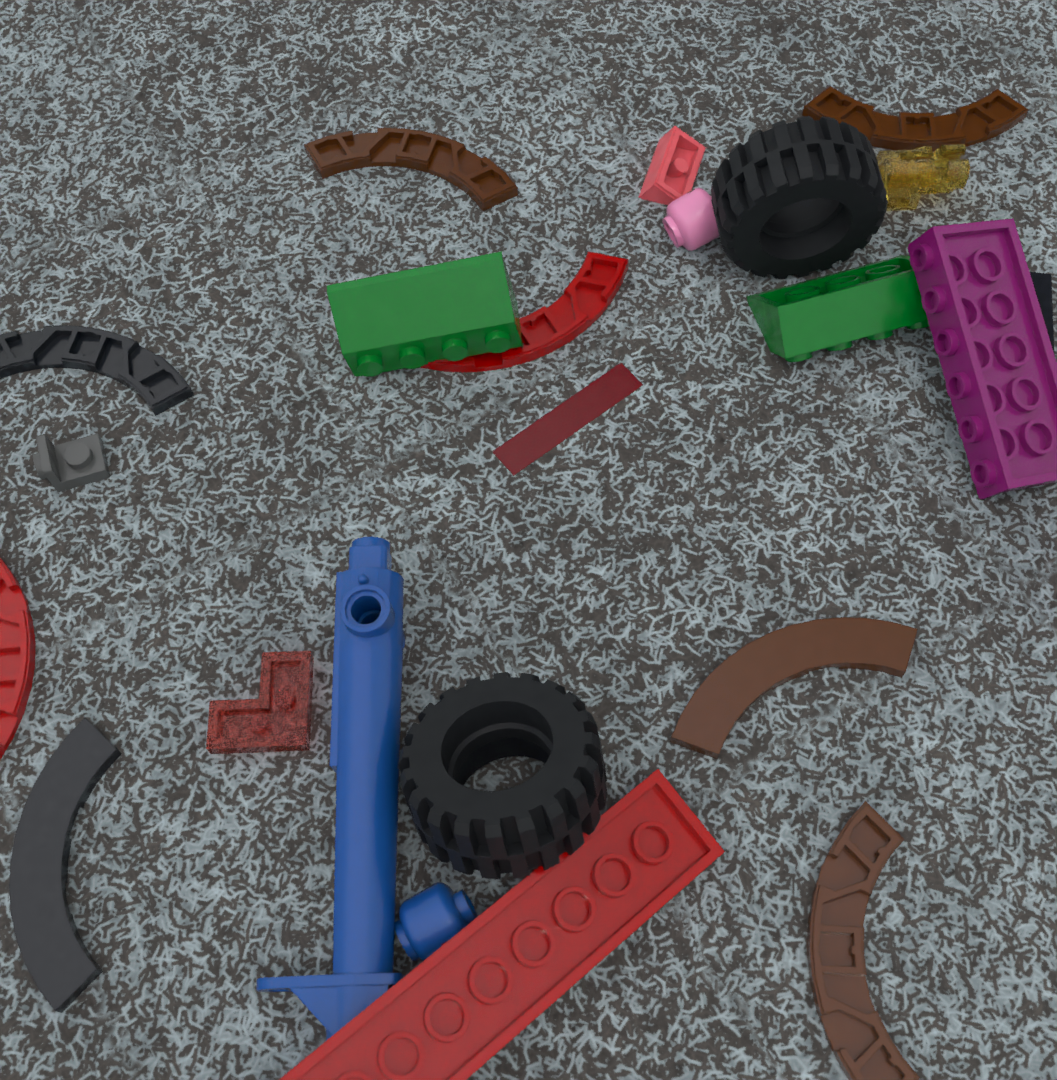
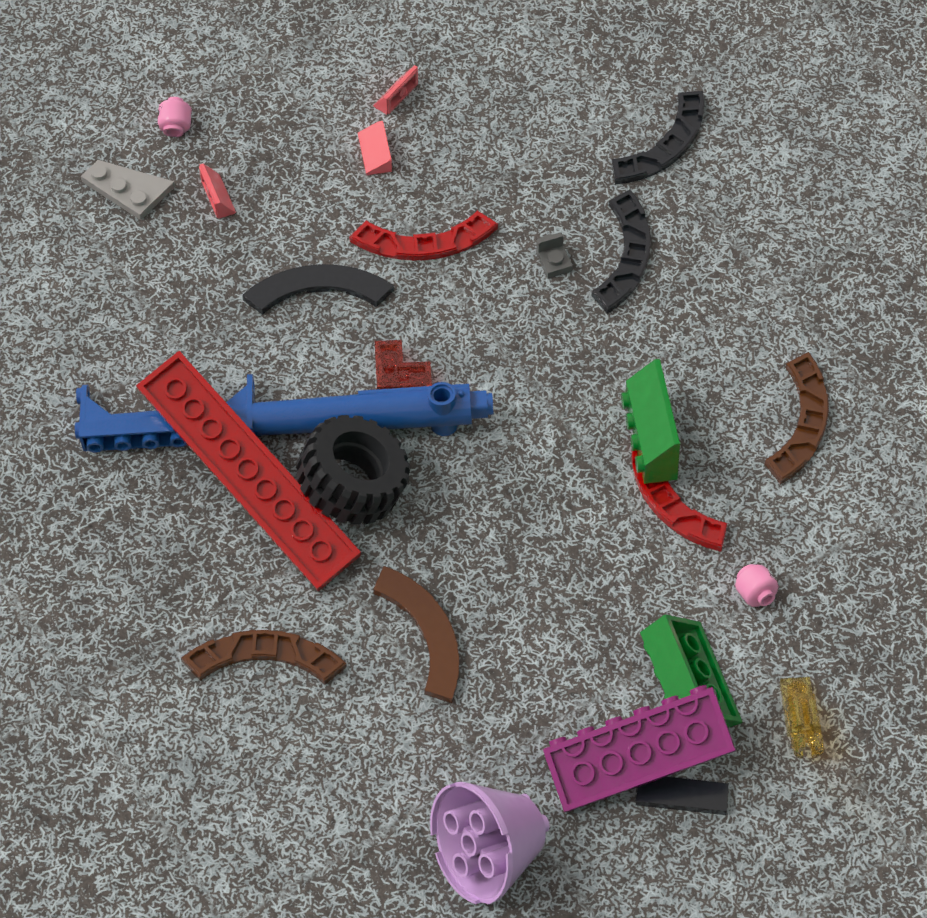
camera: 85 degrees right, 5 degrees down
blue head [395,882,478,961] -> none
dark red sticker [492,363,643,476] -> none
coral slope [639,126,706,205] -> none
black tyre [711,116,888,279] -> none
reddish brown tile [802,86,1029,152] -> none

